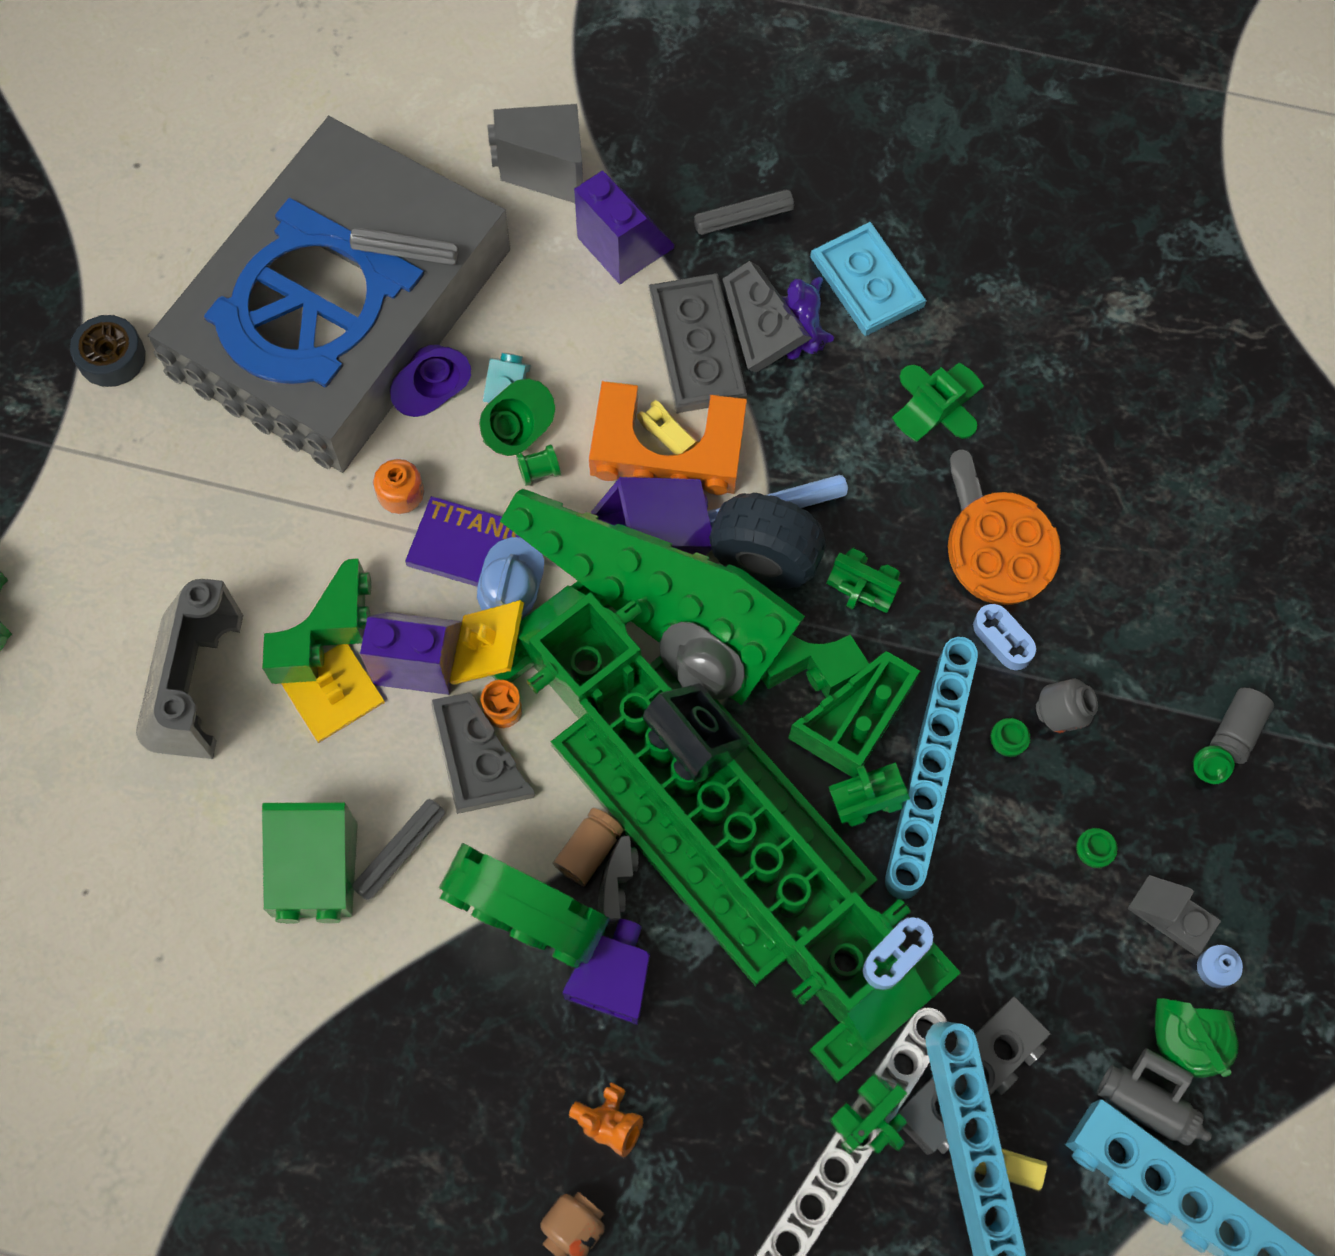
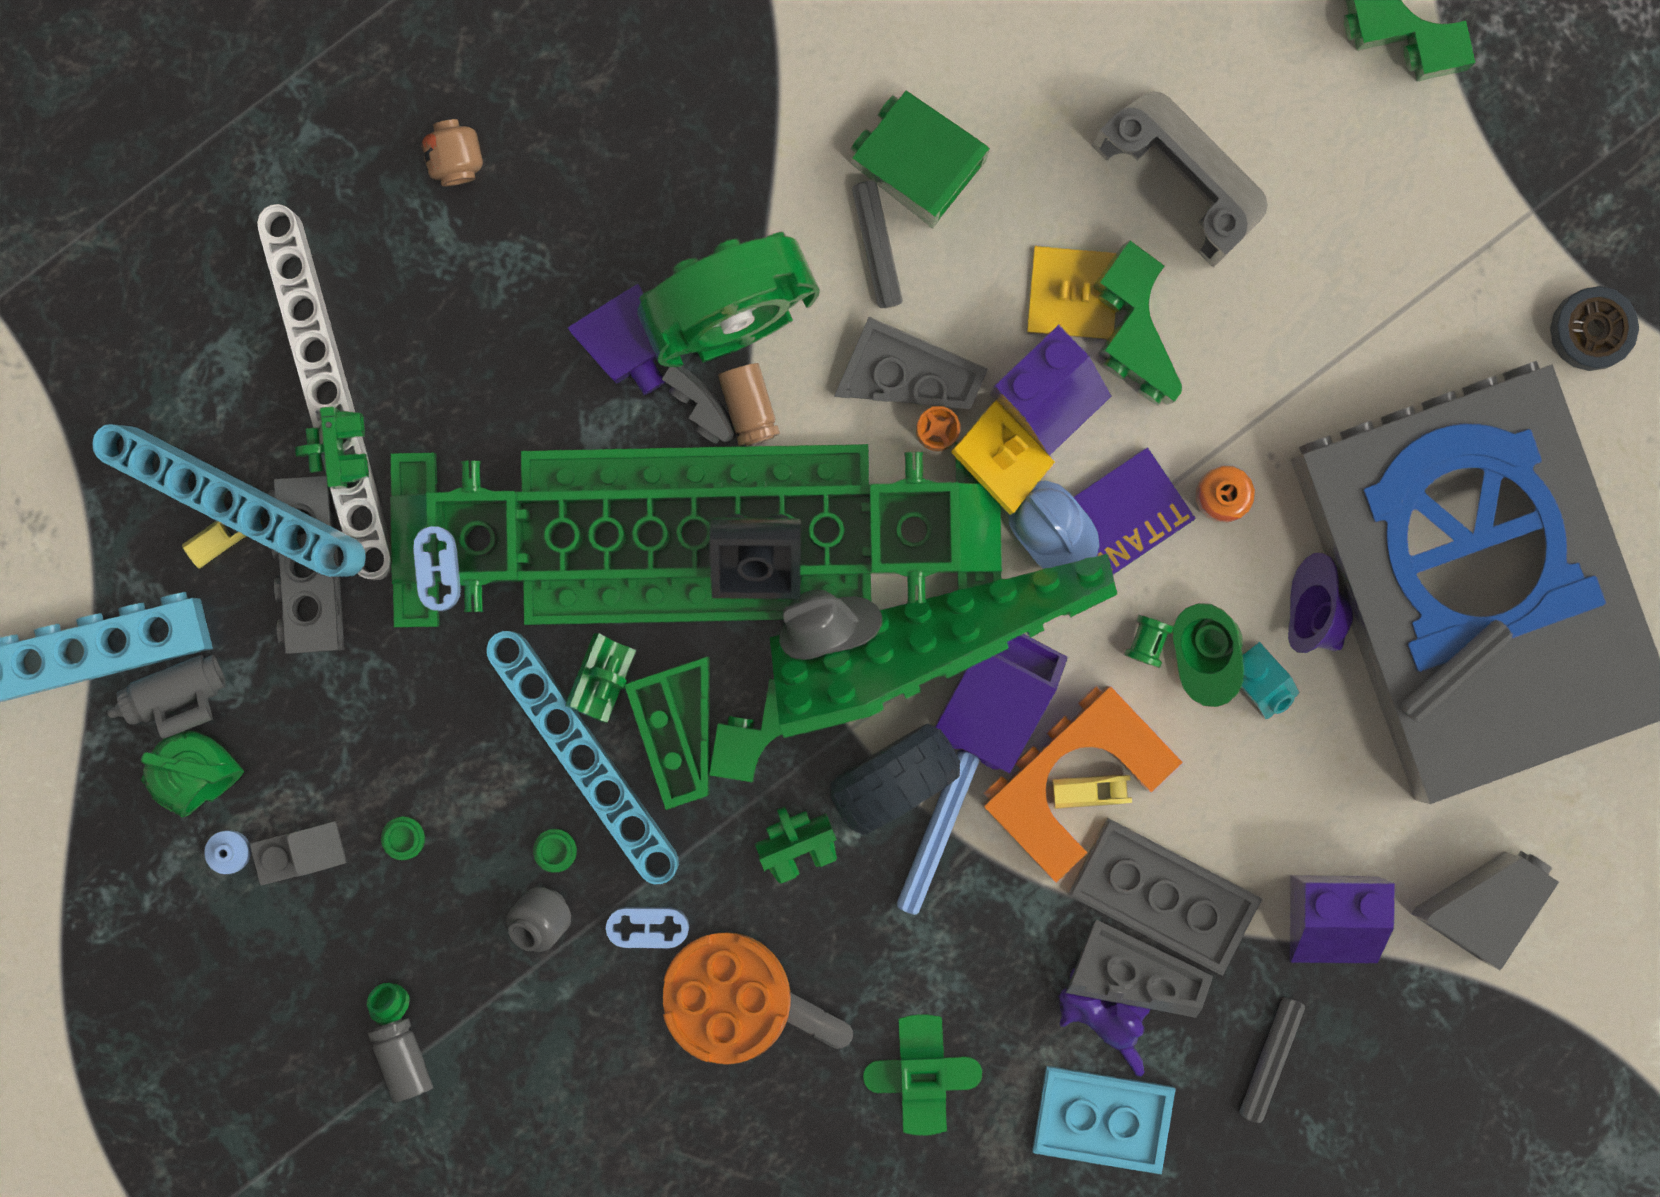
camera: 135 degrees right, 20 degrees up
orange piece [569,1083,643,1157] -> none

